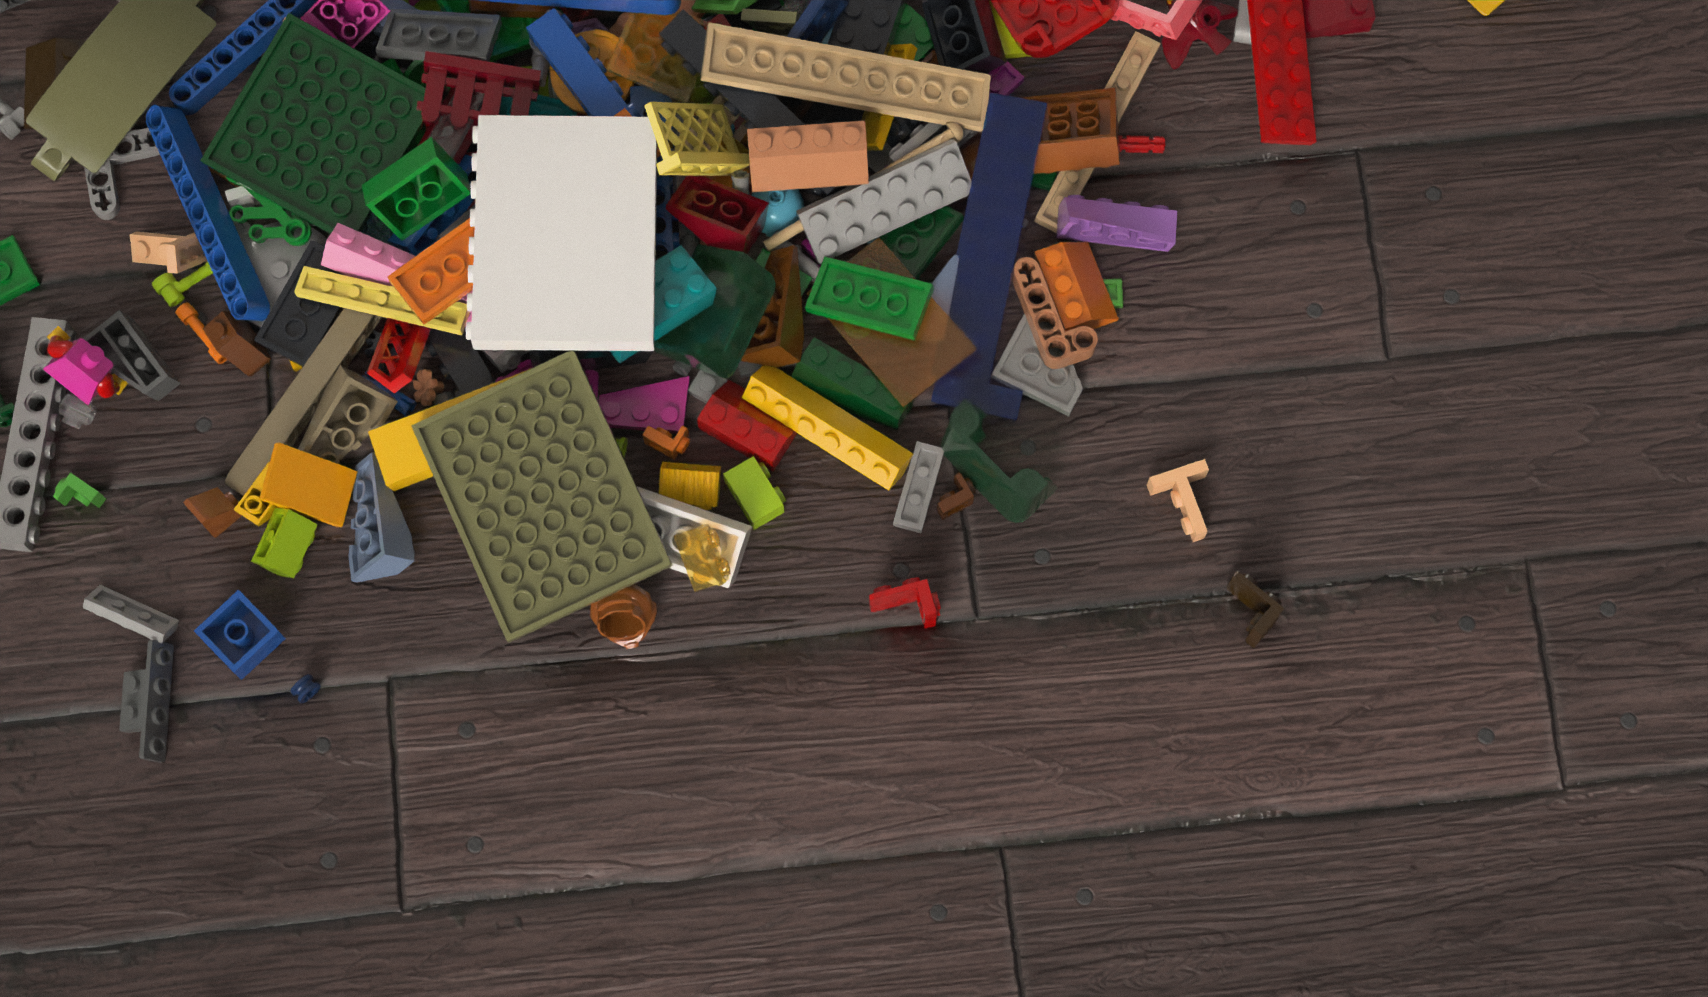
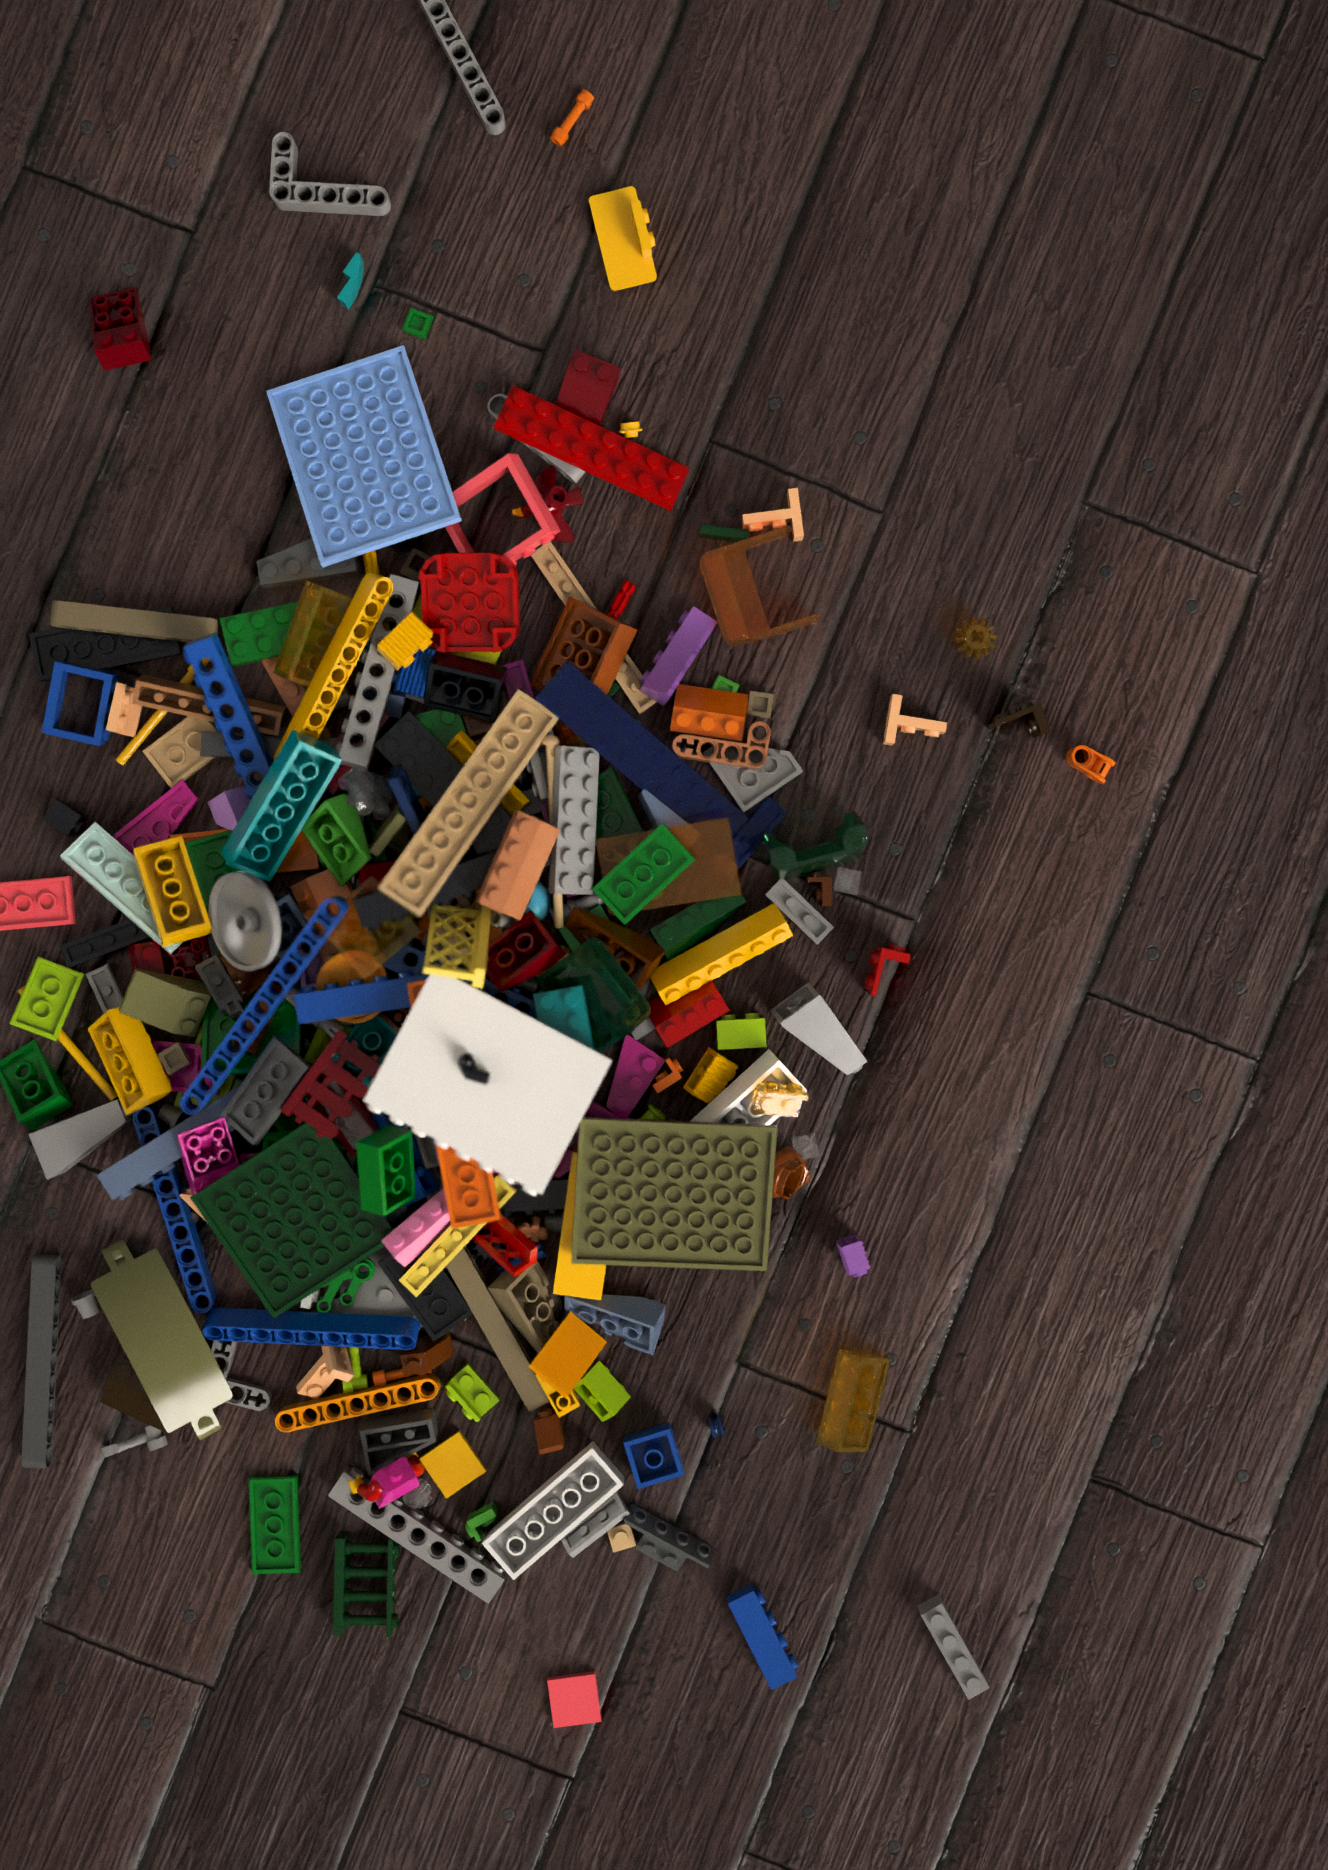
camera: 60 degrees left, 15 degrees up
none -> light orange beam [275,1374,441,1432]
none -> yellow tile [419,1430,487,1499]
none -> lime bracket [445,1363,500,1422]
none -> black arm [458,1053,490,1085]
none -> white brick [482,1441,625,1580]
none -> tan plate [607,1522,636,1553]
none -> yellow plate [619,421,642,438]
none -> dark green tile [700,524,749,544]
none -> clear orange windscreen [700,525,820,646]
none -> blue brick [727,1583,799,1690]
none -> light nougat bracket [742,488,804,542]
none -> dark tan plate [746,691,774,719]
none -> light grey slope [770,982,867,1075]
none -> clear tile [791,1132,820,1160]
none -> clear yellow slope [816,1348,891,1452]
none -> clear plate [833,867,862,895]
none -> medium lavender brick [836,1234,871,1277]
none -> clear yellow gear [955,617,997,659]
none -> orange piece [1066,745,1116,784]

